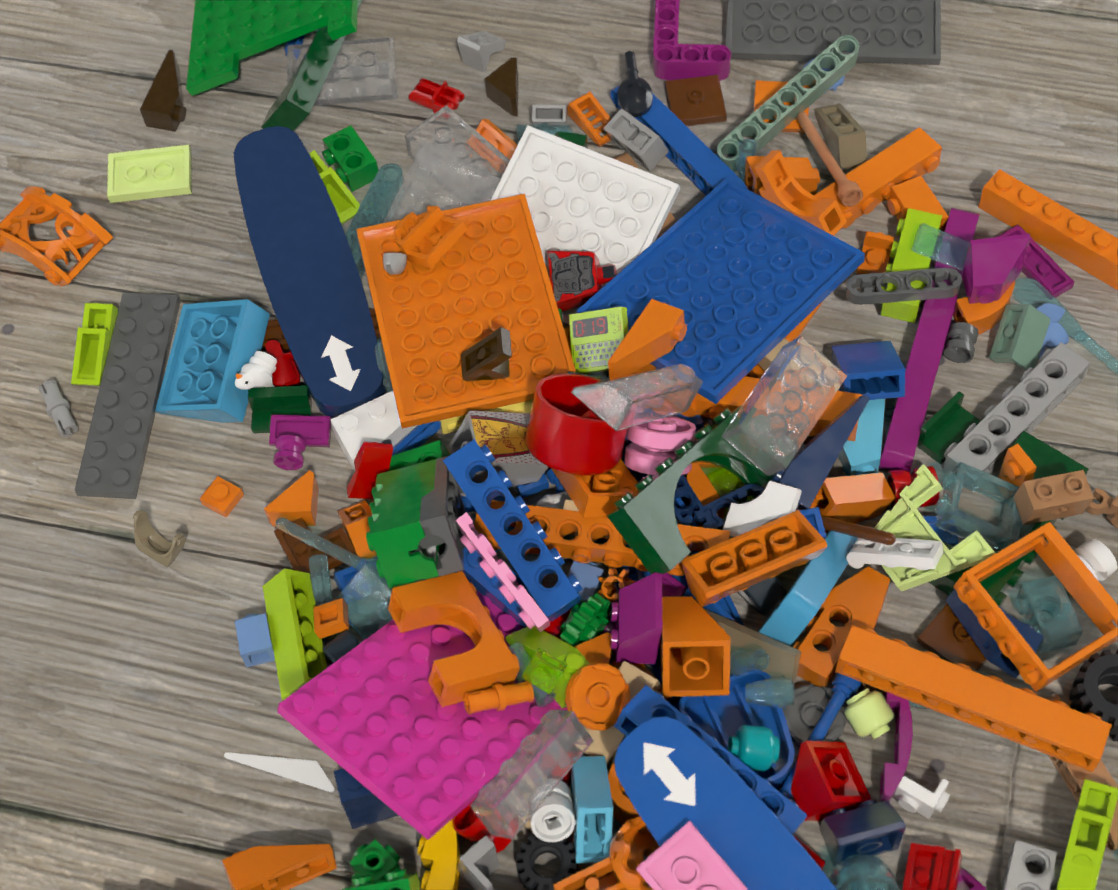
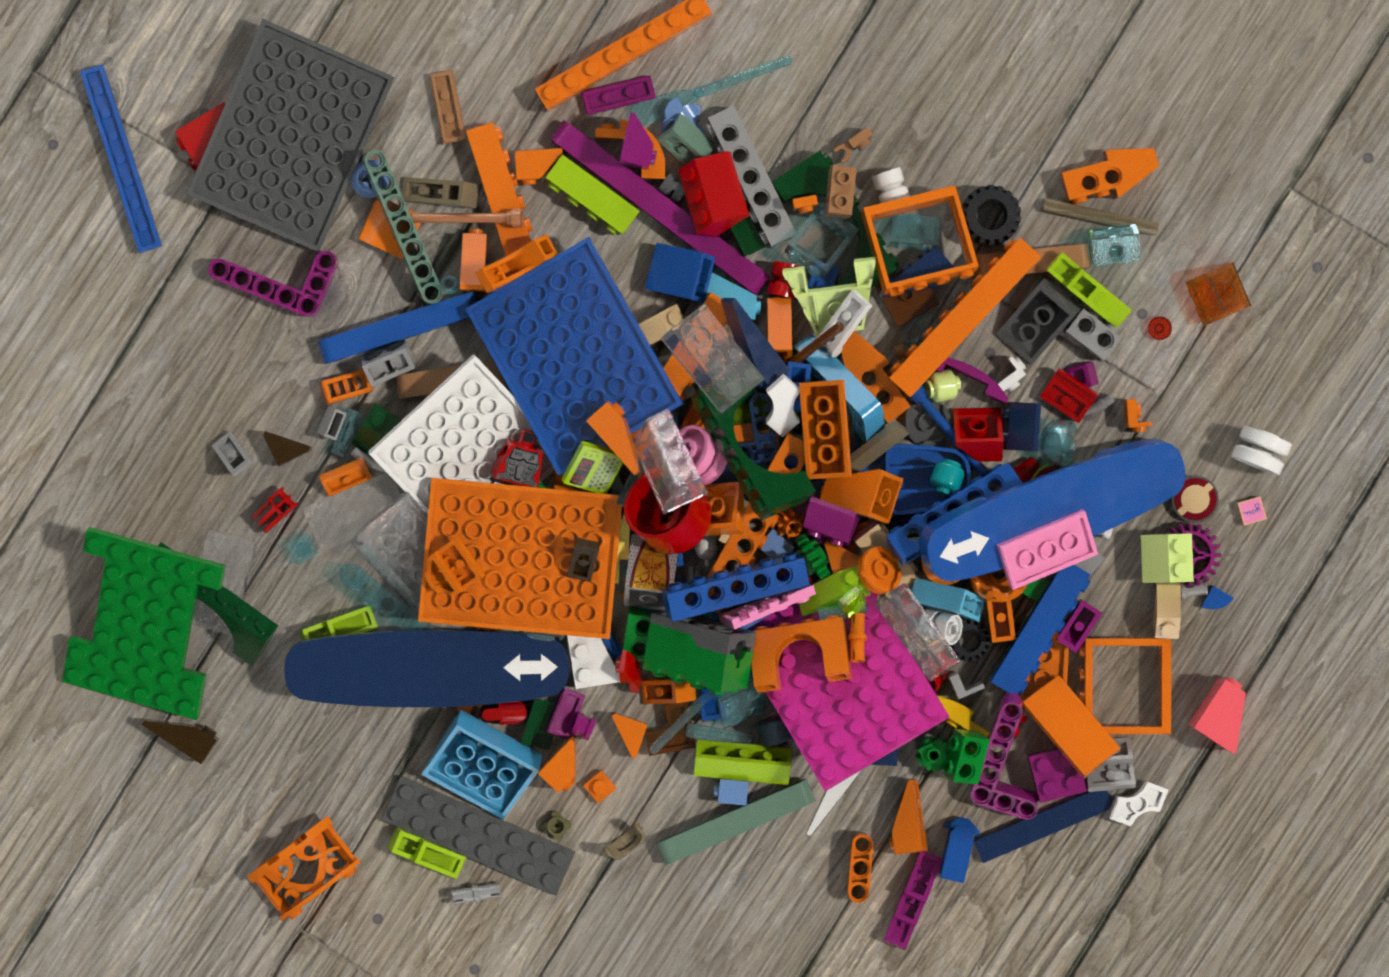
camera: 75 degrees left, 30 degrees up
yellowish green plate [107,145,192,203] -> none
white animal [235,351,277,390] -> none
orange plate [313,598,349,639] -> none
green brick [322,125,380,192] -> none
light grey hinge [383,253,407,275] -> none
black piece [618,51,653,117] -> none
reddish brown plate [665,74,727,126] -> none
clear light blue pin [730,649,770,676] -> none
clear light blue cone [745,676,795,709] -> none
dark grey beam [846,268,962,305] -> none
orange bracket [856,231,894,275] -> none
clear light blue slope [911,223,969,271] -> none
none -> clear light blue plate [286,533,319,565]
none -> medium nougat tile [429,70,467,145]
none -> orange slope [538,735,576,793]
none -> olive plate [543,811,571,840]
none -> sand green beam [656,779,816,865]
none -> red slope [678,151,749,237]
none -> orange beam [847,832,873,903]
none -> dark grey slope [996,276,1082,365]

